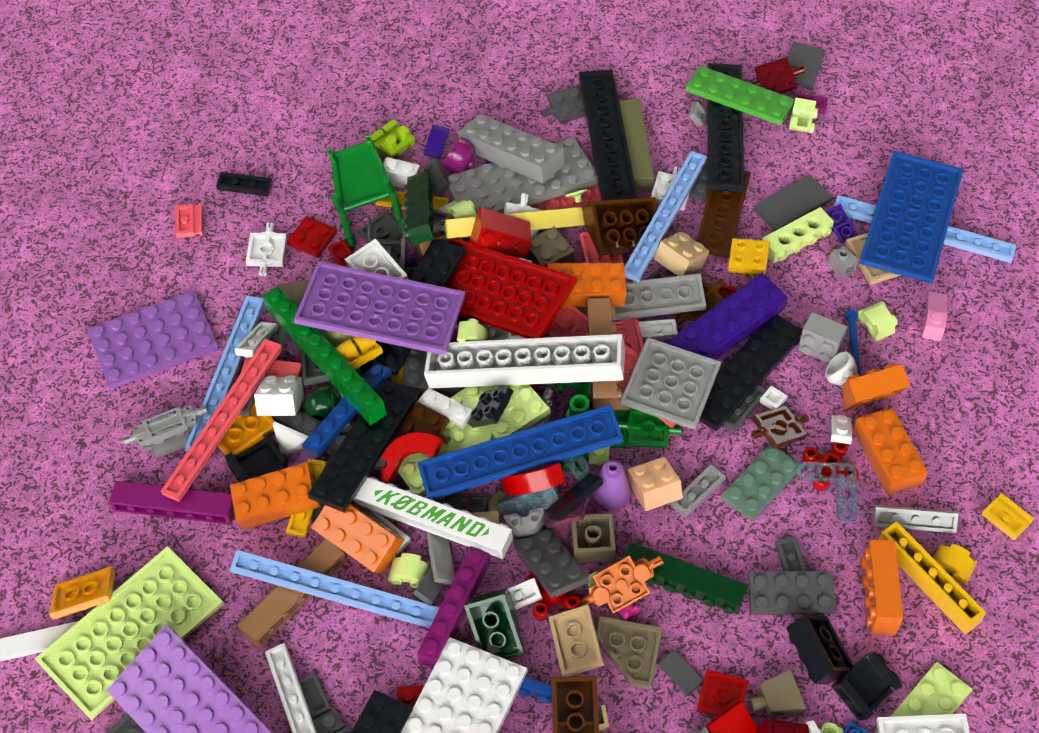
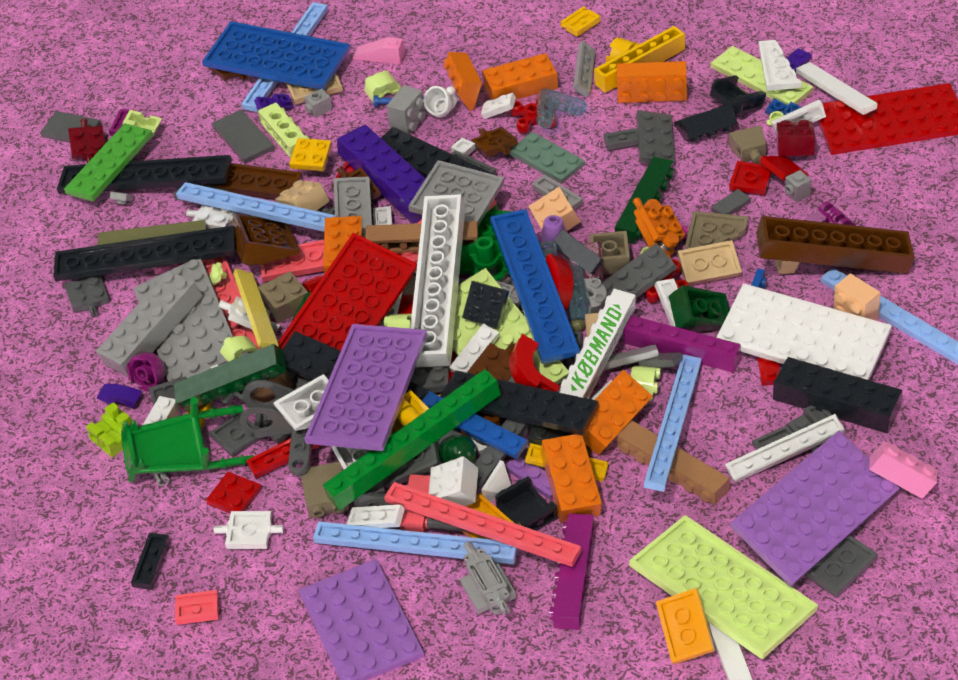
camera: 85 degrees left, 10 degrees down
red slope [469,207,531,259] -> none

